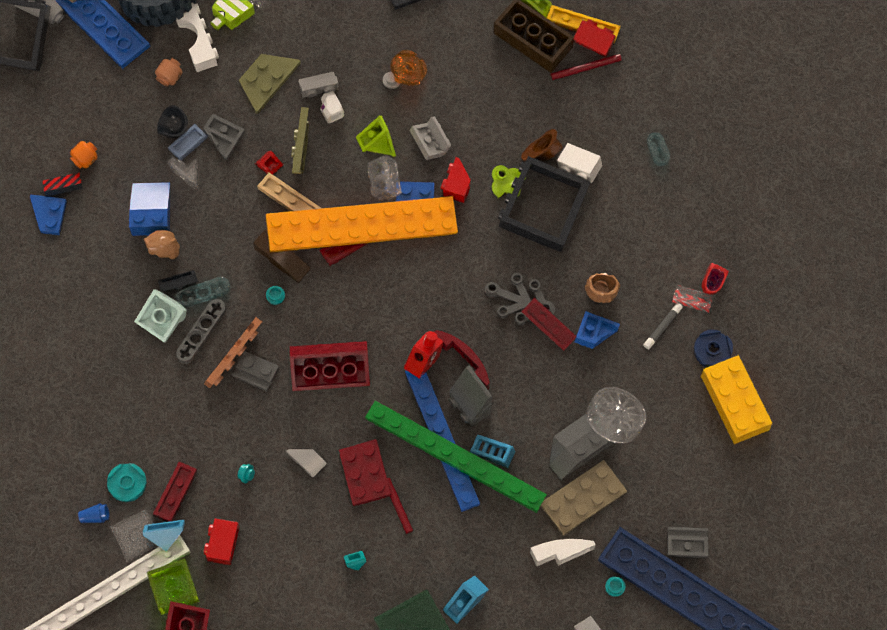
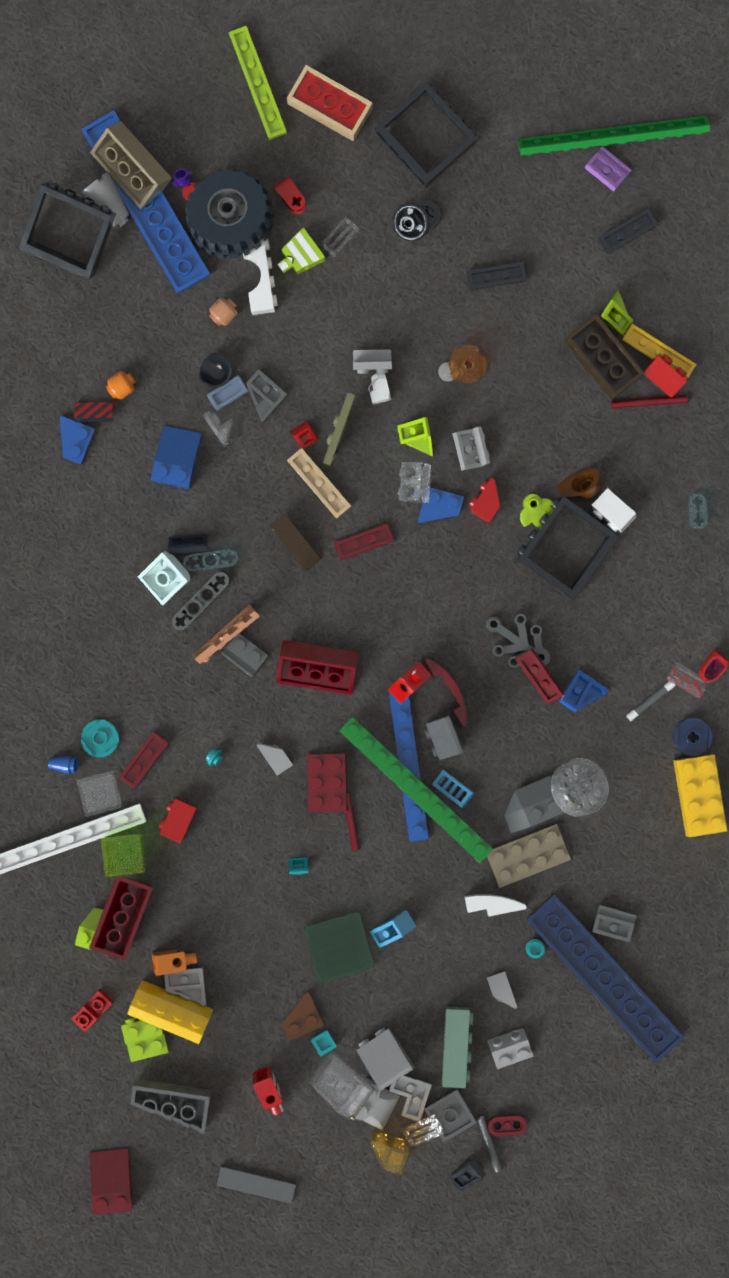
camera: 15 degrees right, 20 degrees up
medium nougat hair [143,230,180,260] -> none
dark azure slope [143,520,185,552] -> none
olive wing [239,54,301,114] -> none
light orange plate [265,196,458,252] -> none
teal plate [266,286,285,305] -> none
medium nougat hair [585,273,620,303] -> none

